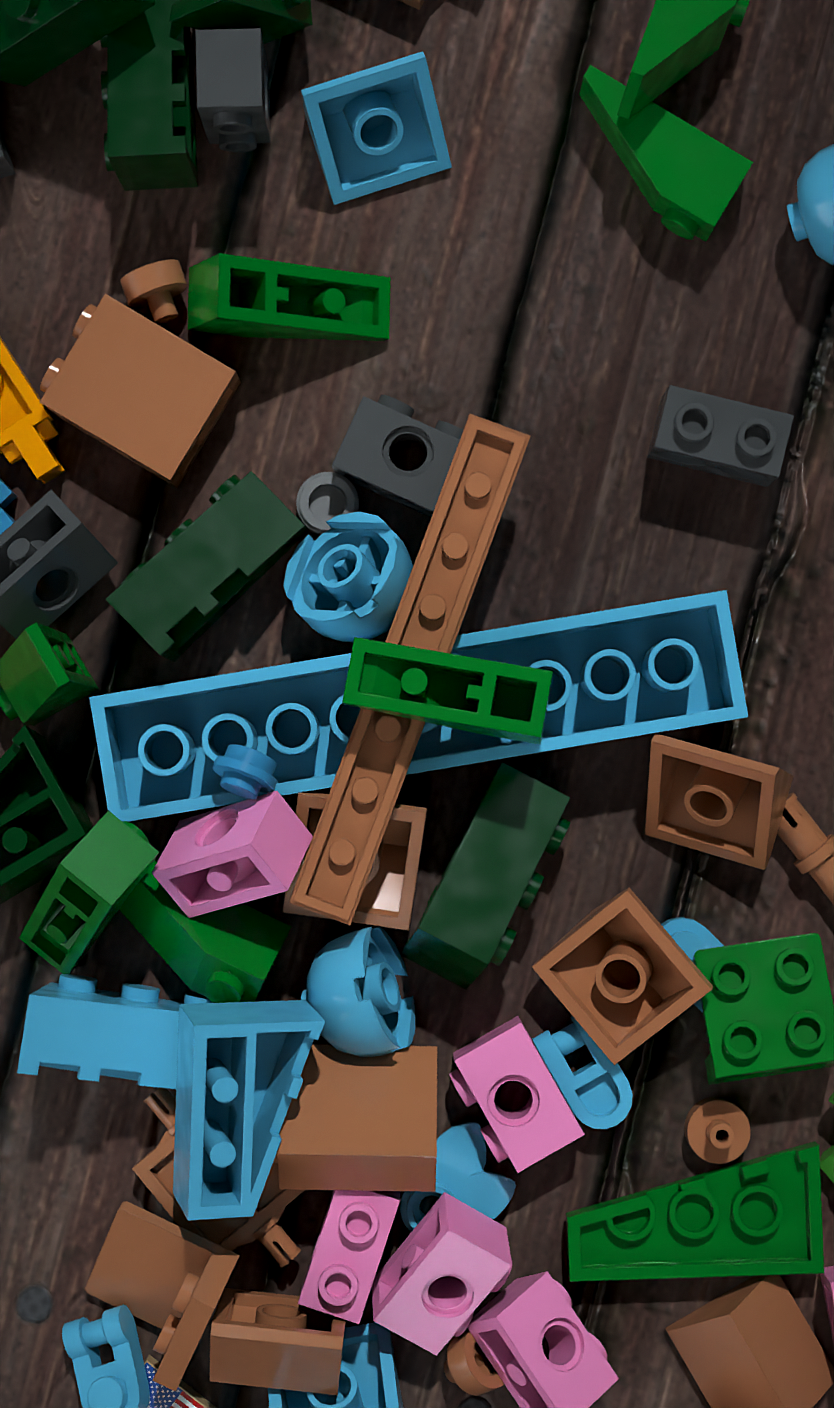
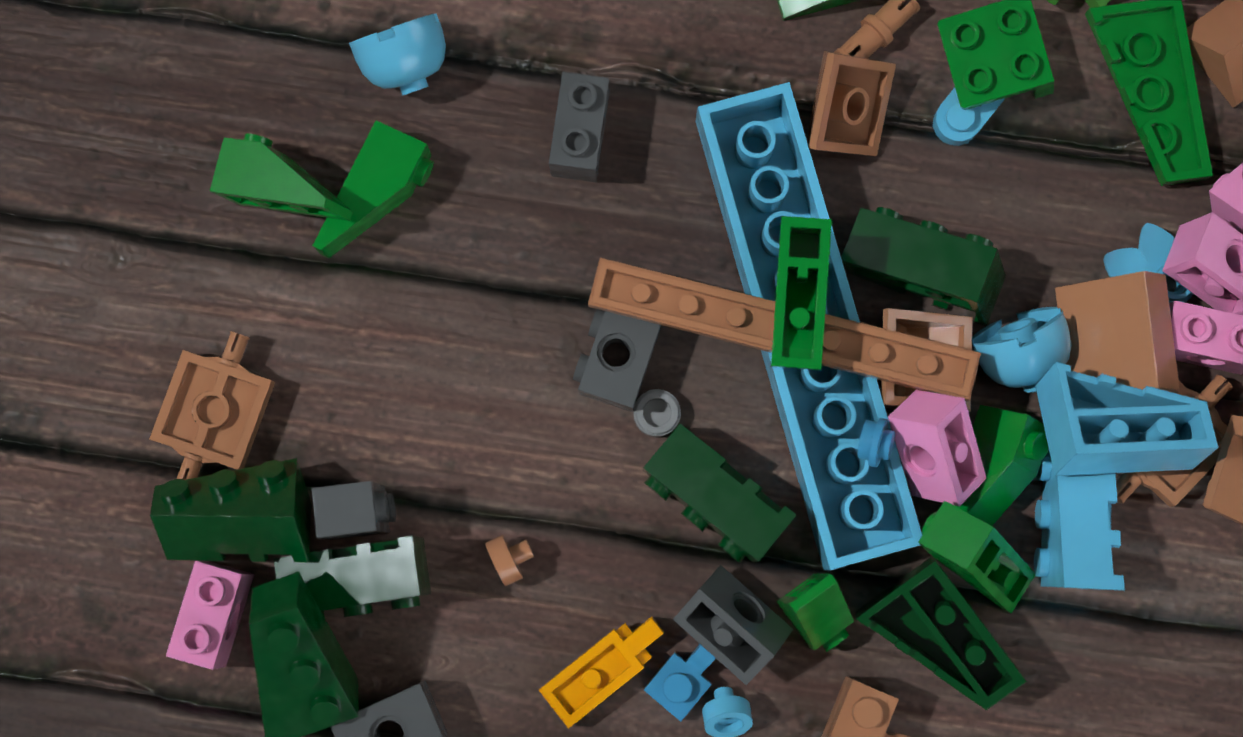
camera: 95 degrees left, 5 degrees down
nougat brick [40,294,241,488] -> none
green slope [187,253,391,341] -> none
medium azure cylinder [283,512,413,643] -> none
medium azure slope [301,51,452,205] -> none
bright pink brick [449,1016,585,1173] -> none
nougat slope [532,887,713,1065] -> none
medium azure plate [532,1016,633,1129] -> none
nougat tile [684,1097,750,1164] -> none

